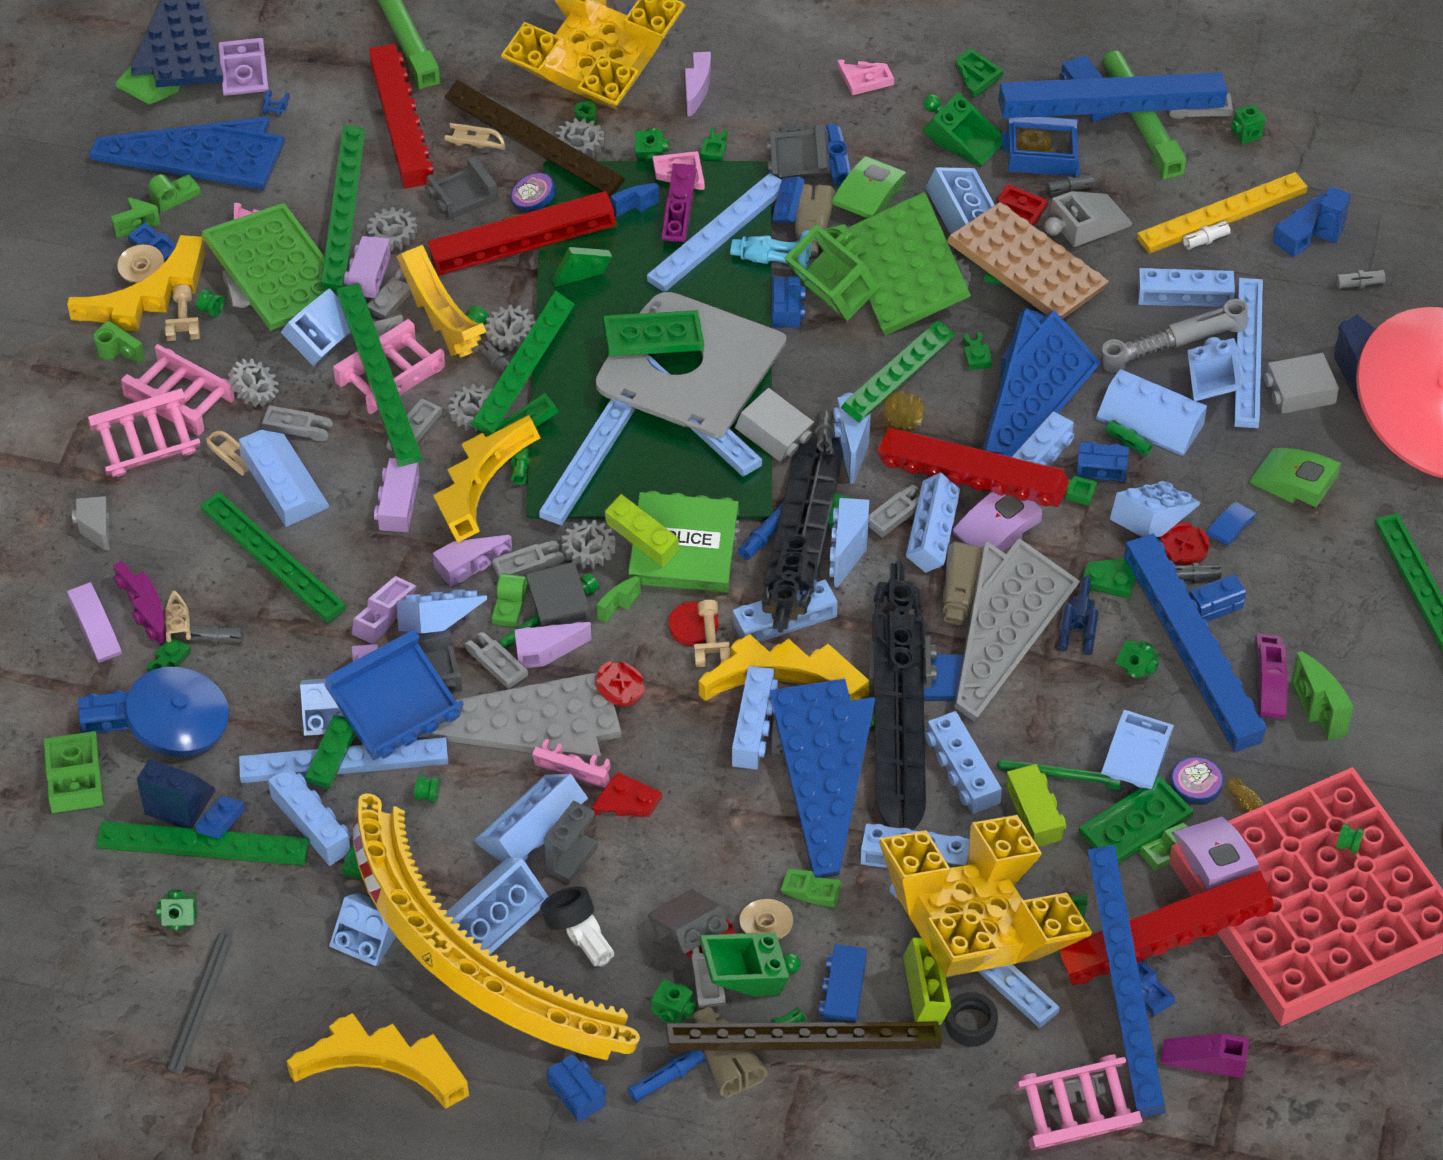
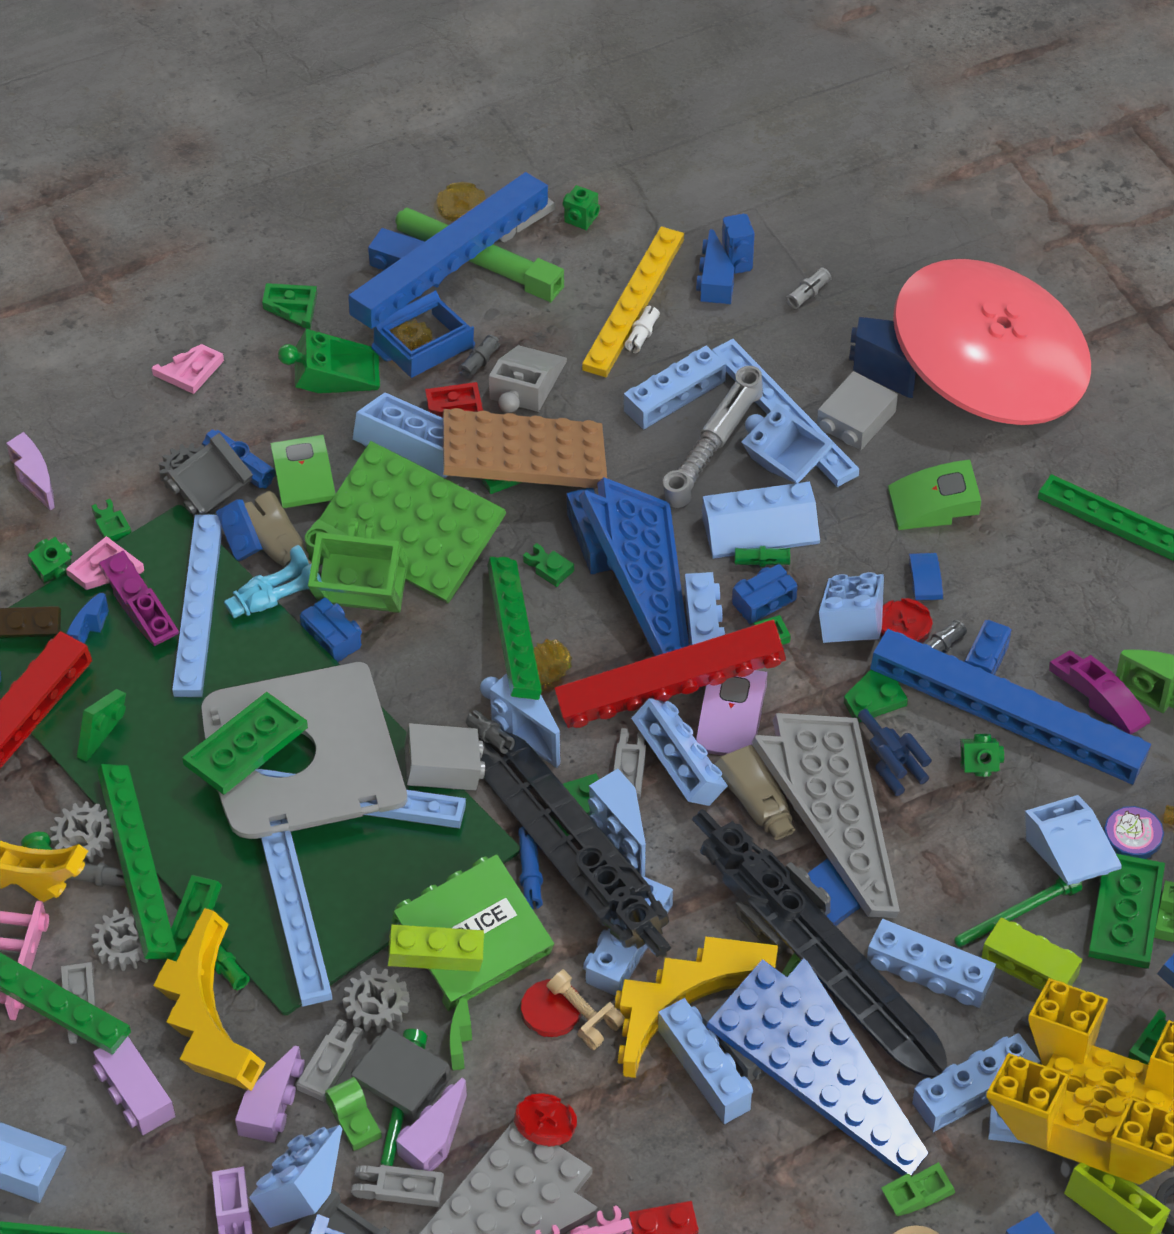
camera: 40 degrees left, 0 degrees up
none -> clear yellow tile [437,182,486,222]

